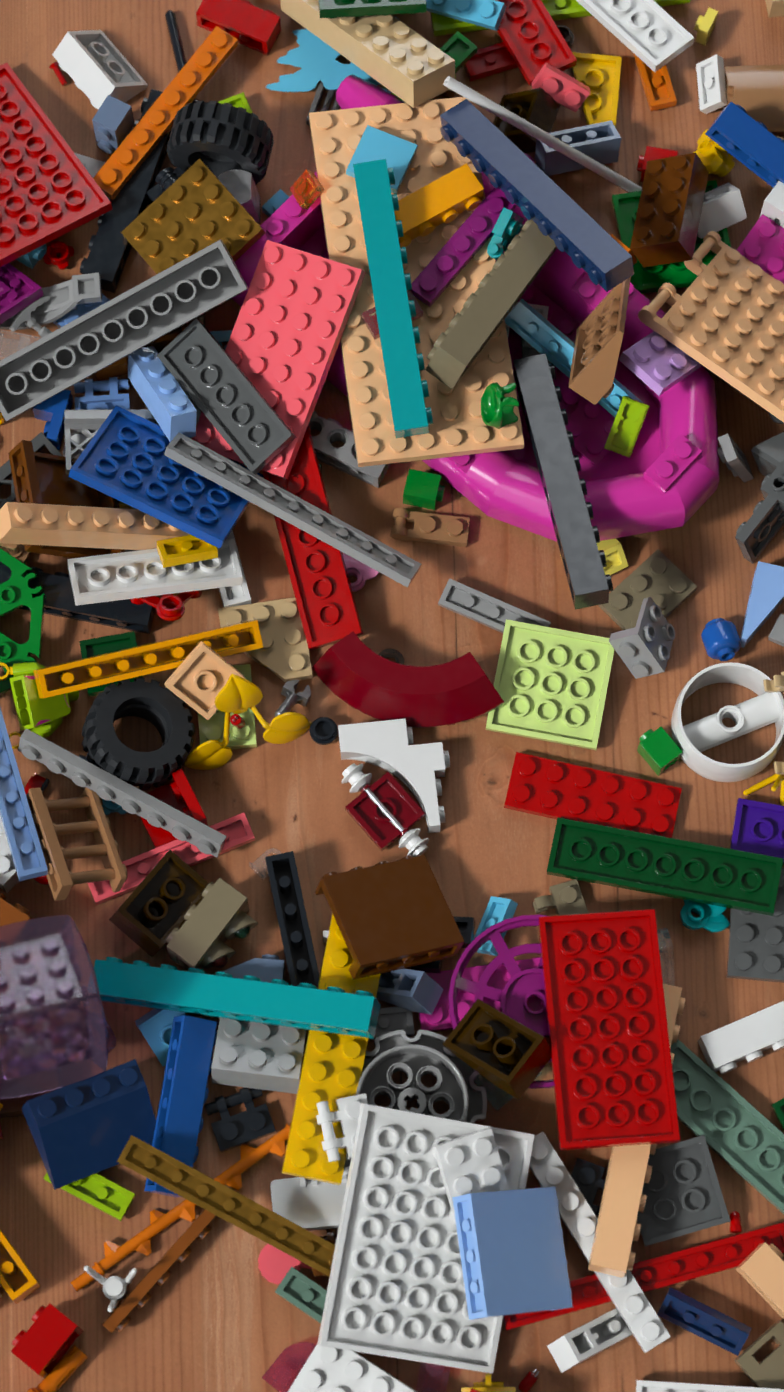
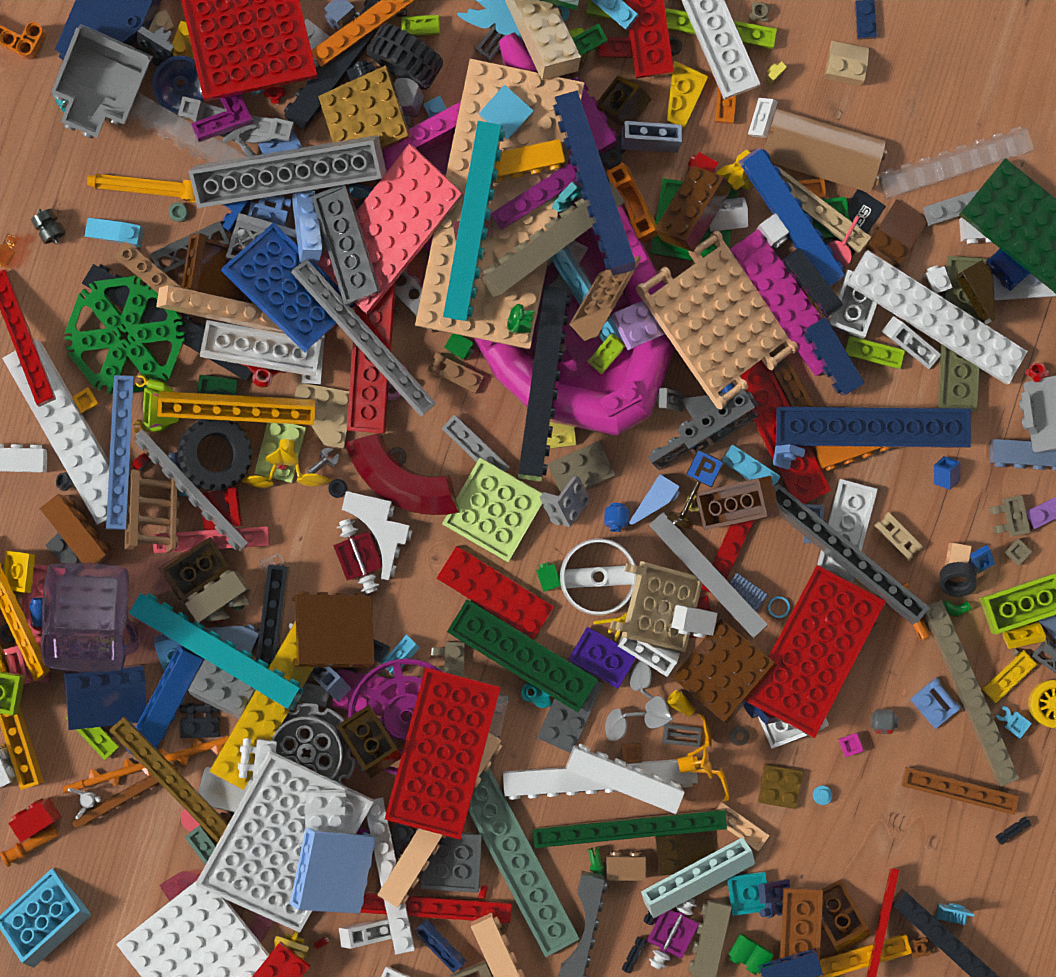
camera: 25 degrees right, 15 degrees up
yellow plate [156,535,218,568] -> none
light nougat plate [164,641,245,720] -> none
clear orange plate [290,169,324,210] -> none
white piece [444,76,642,192] -> none
coral plate [532,63,591,112] -> none

